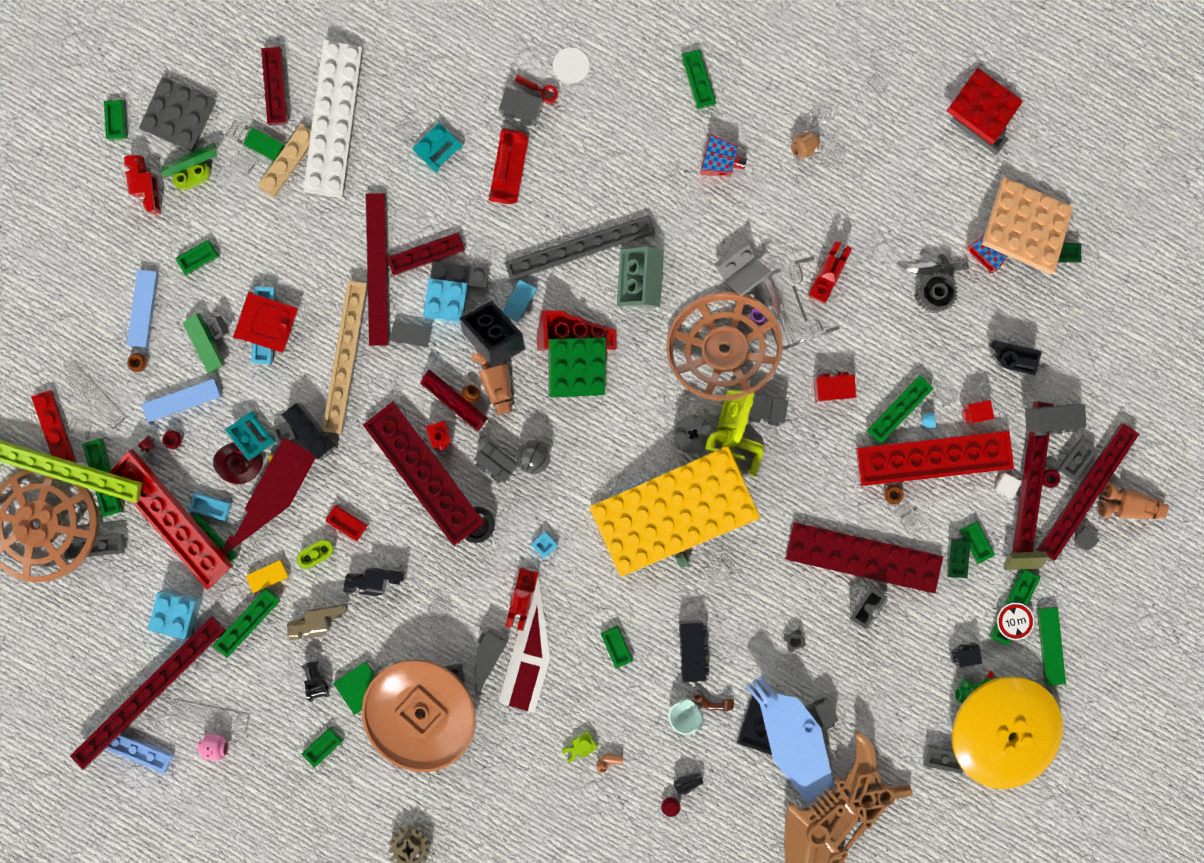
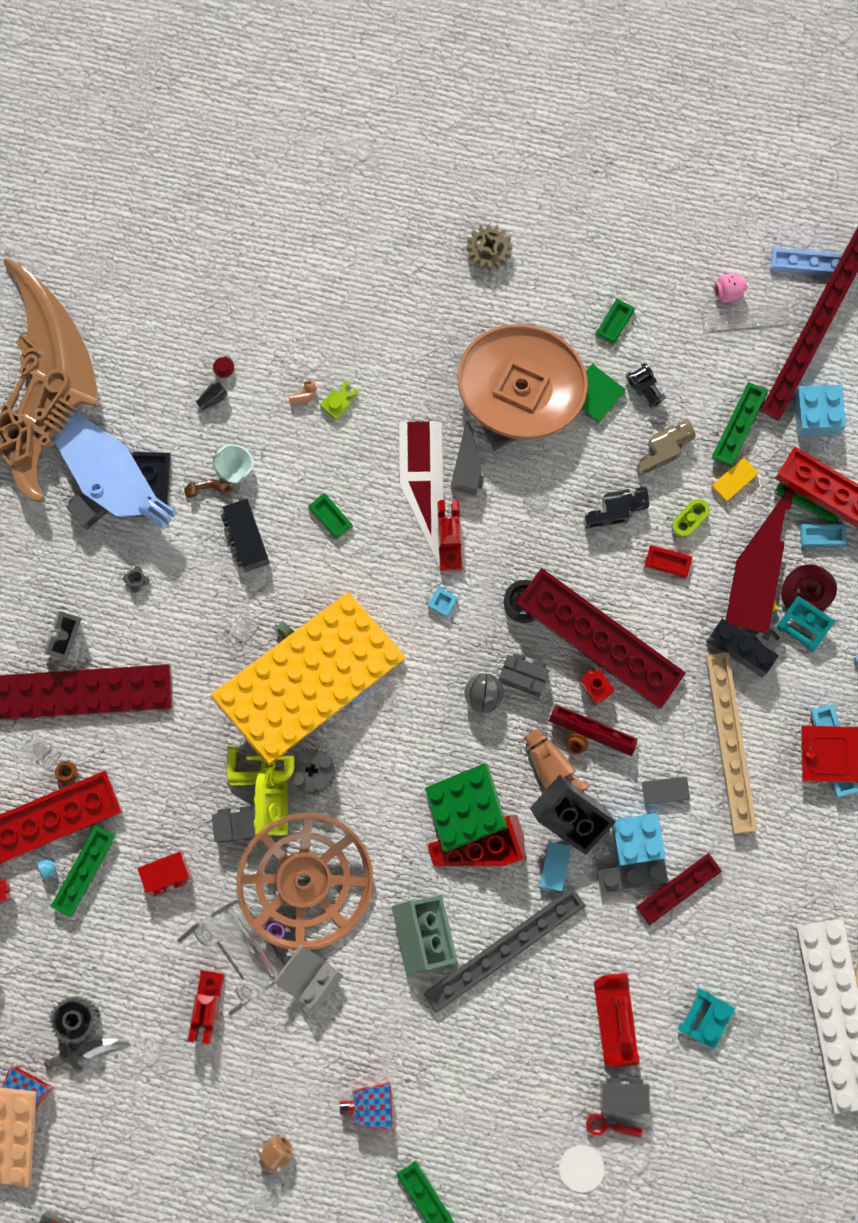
camera: 170 degrees right, 10 degrees down
dark red tile [365,193,389,346] -> none

